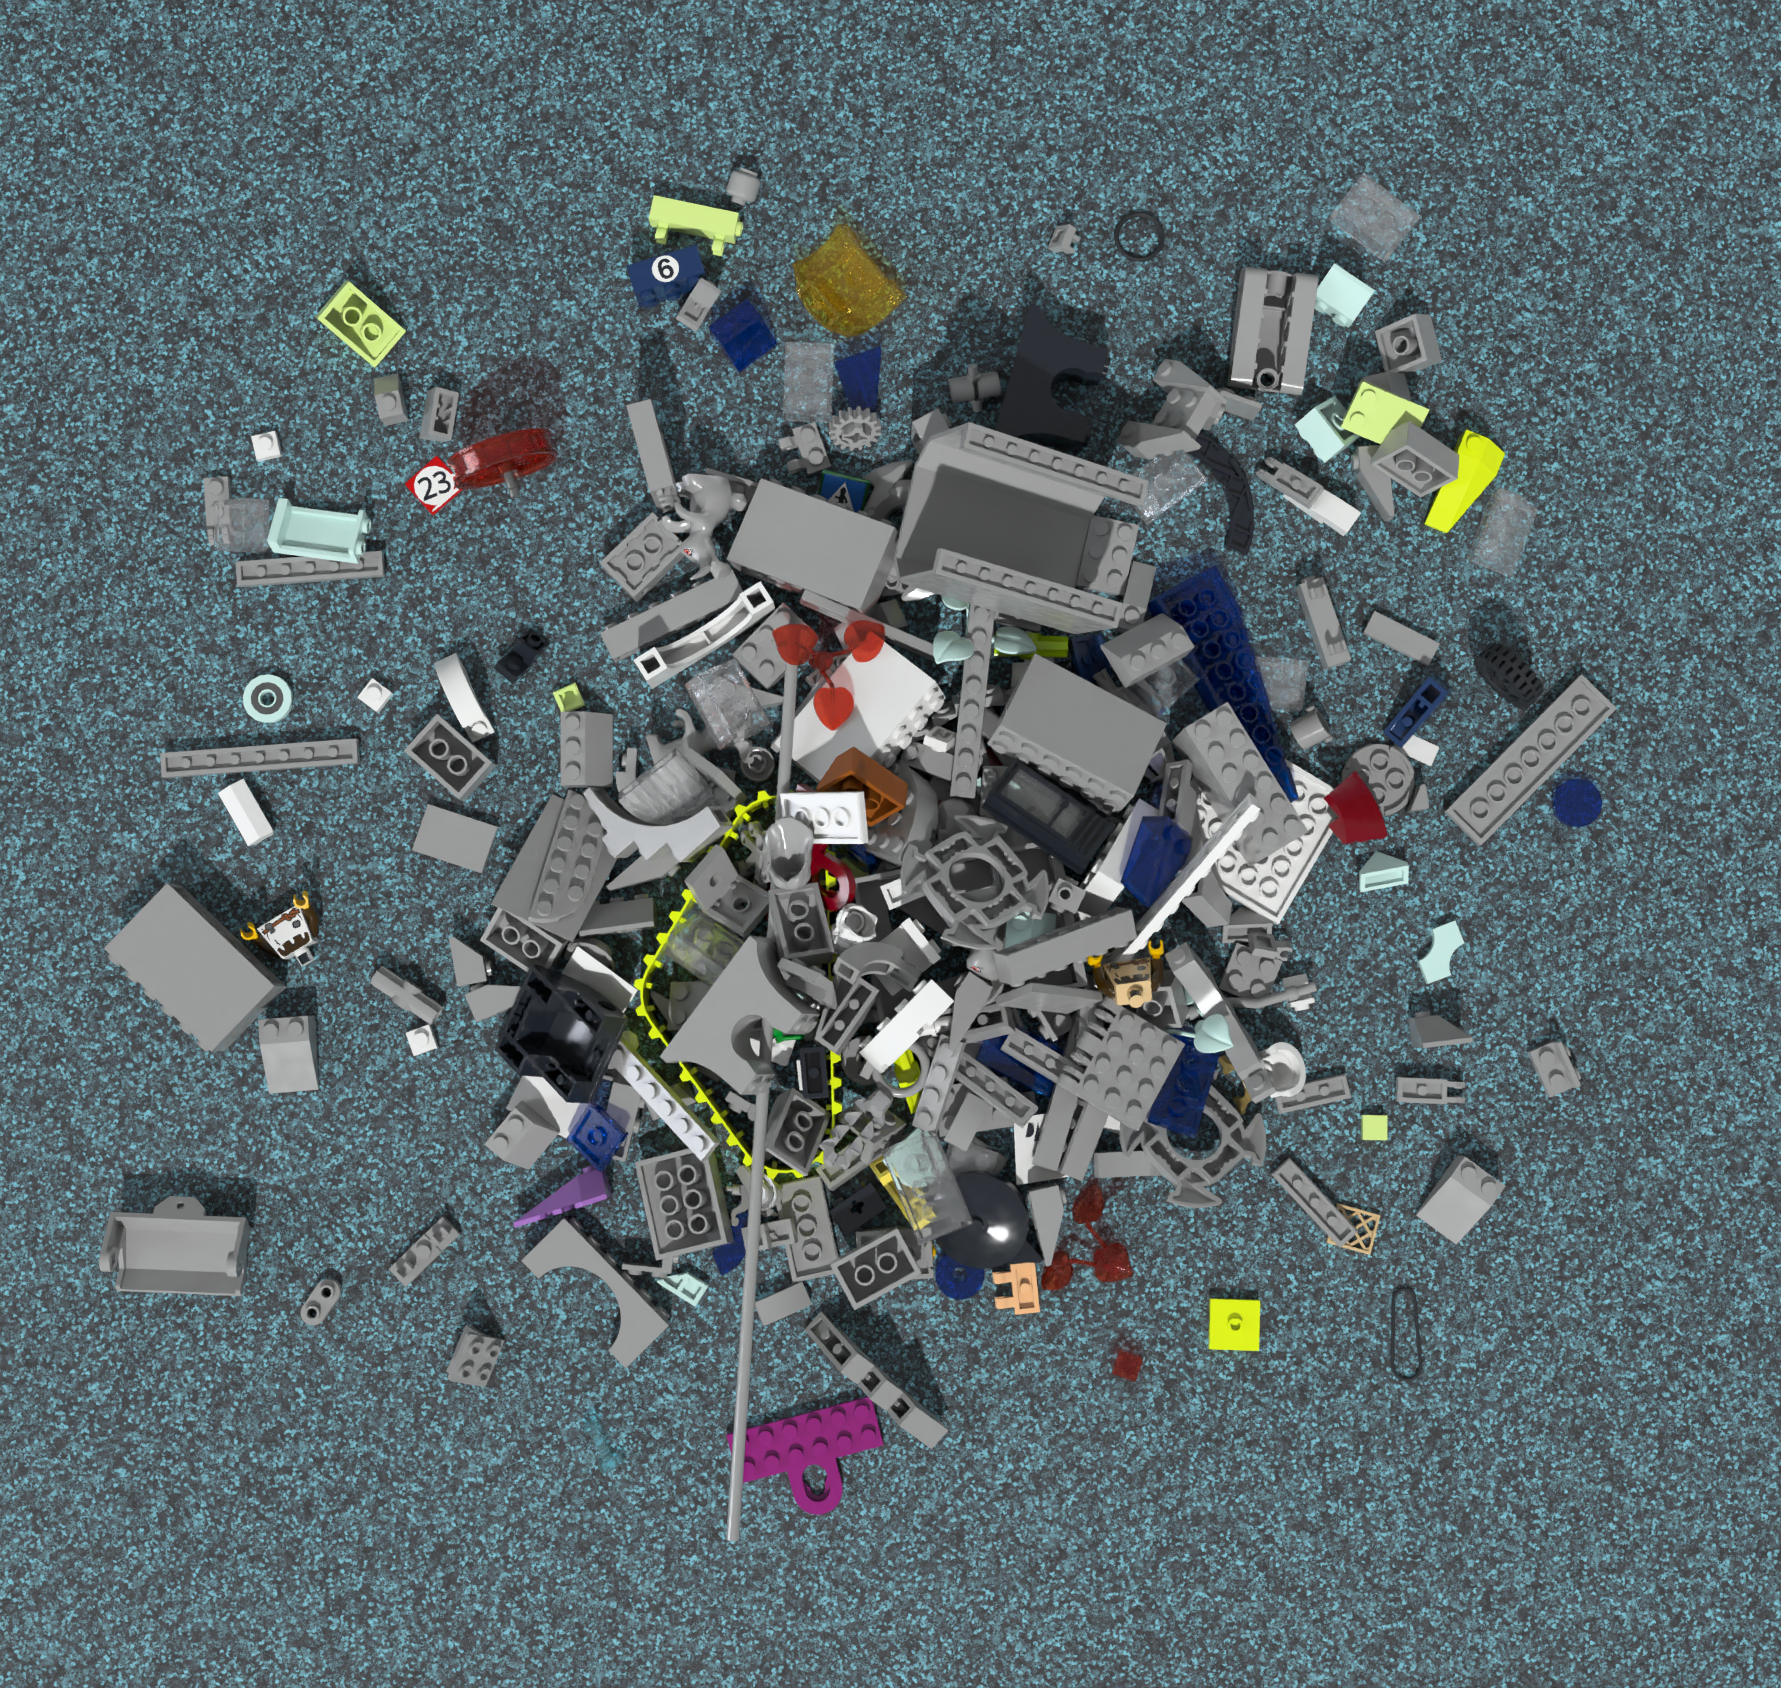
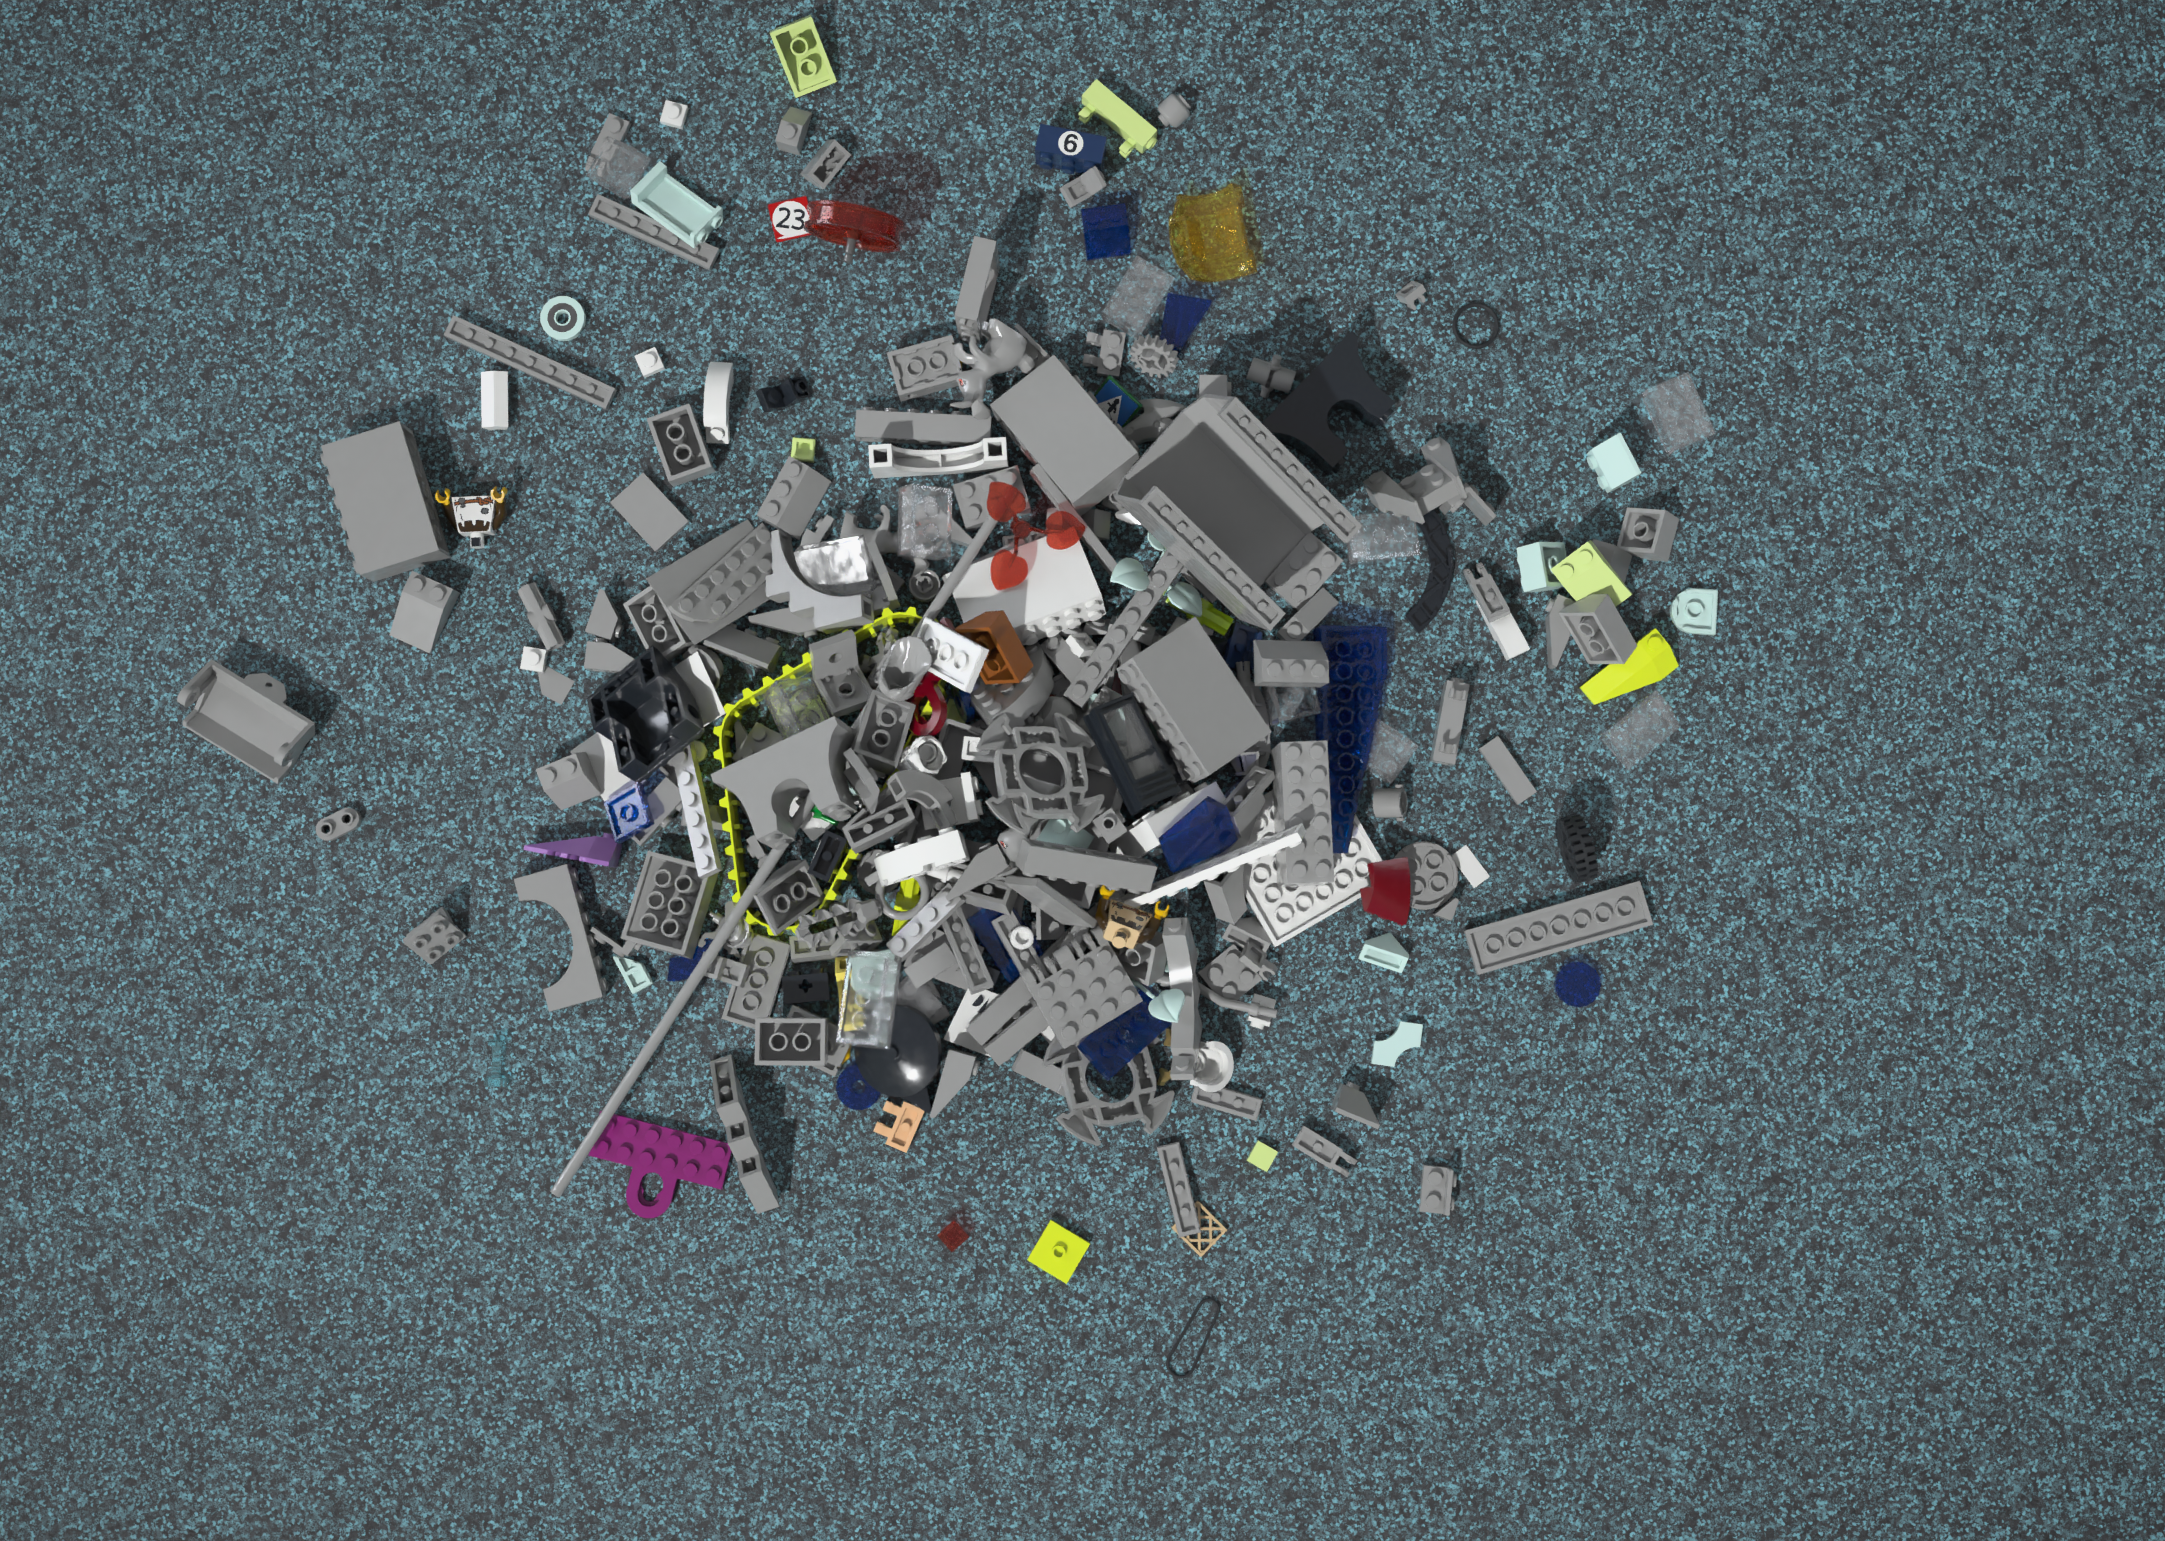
camera: 35 degrees right, 0 degrees up
light grey plate [389,1216,461,1287] -> none
light grey slope [755,1281,812,1326] -> none
clear red plant [1041,1184,1133,1291] -> none
light grey panel [1228,266,1318,395] -> none
dark blue slope [1383,674,1454,748] -> none
light grey slope [1415,1155,1505,1245] -> none
none -> light grey sticker [538,666,575,705]
none -> white tile [1010,926,1034,950]
none -> light aqua tile [1670,588,1718,636]

